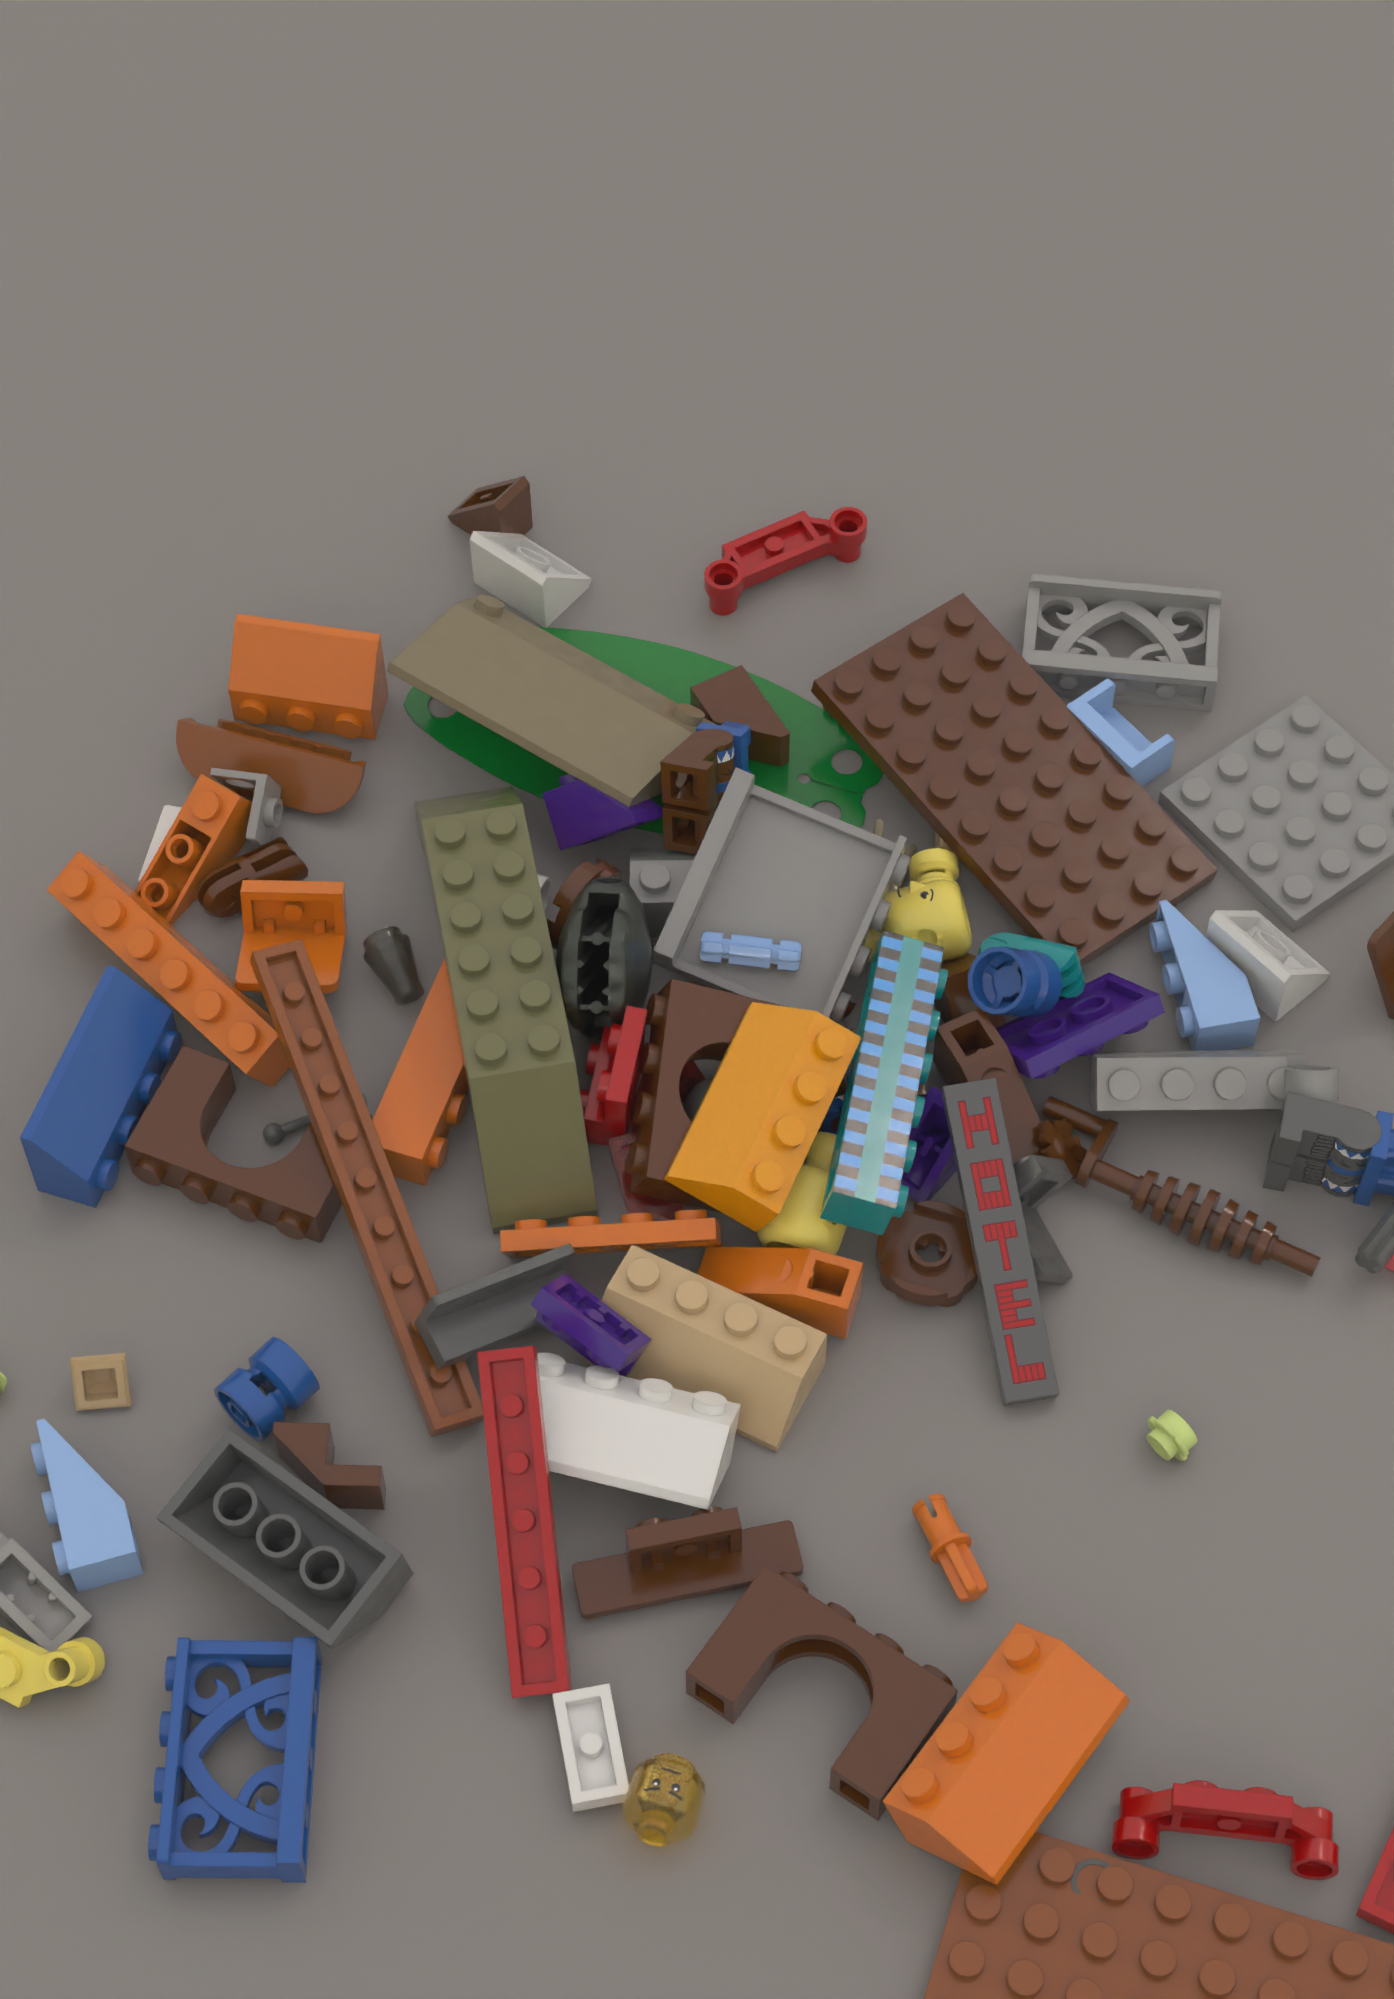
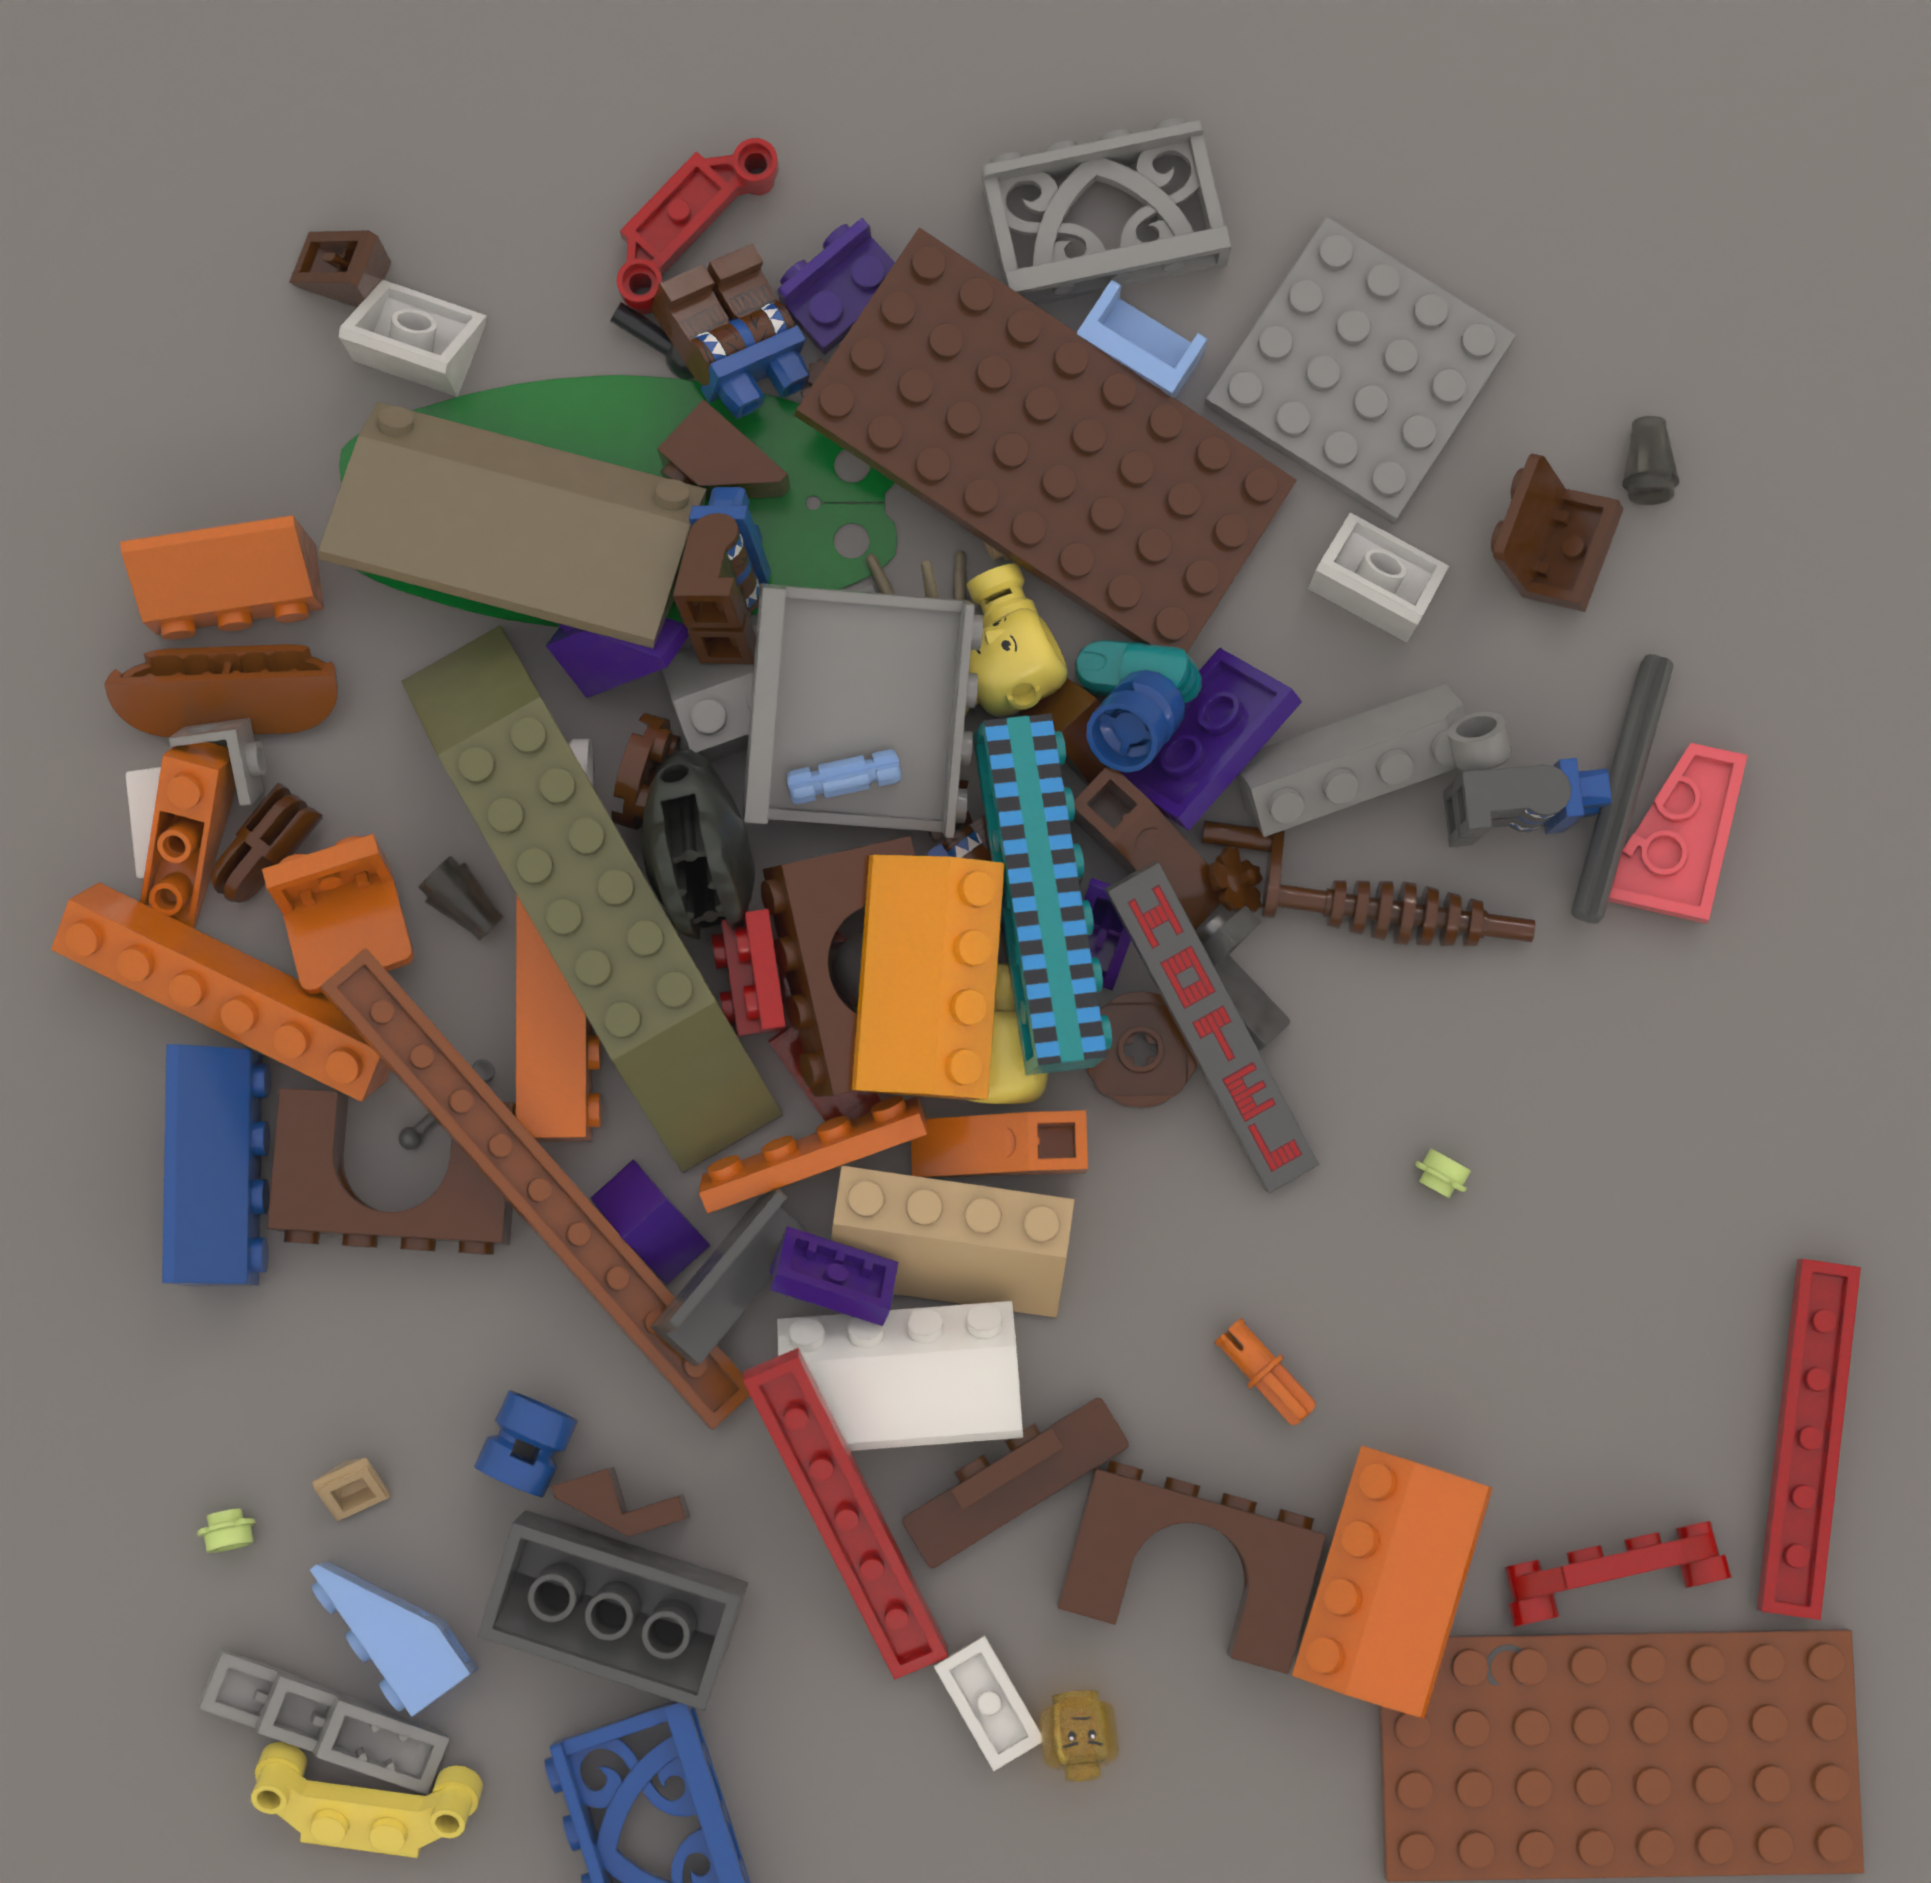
camera: 20 degrees left, 25 degrees up
light blue slope [1149,900,1260,1051] -> none
none -> dark purple slope [590,1159,711,1285]
none -> black bar [610,302,695,379]
none -> hips [651,243,810,419]
none -> dark purple bracket [778,218,895,355]

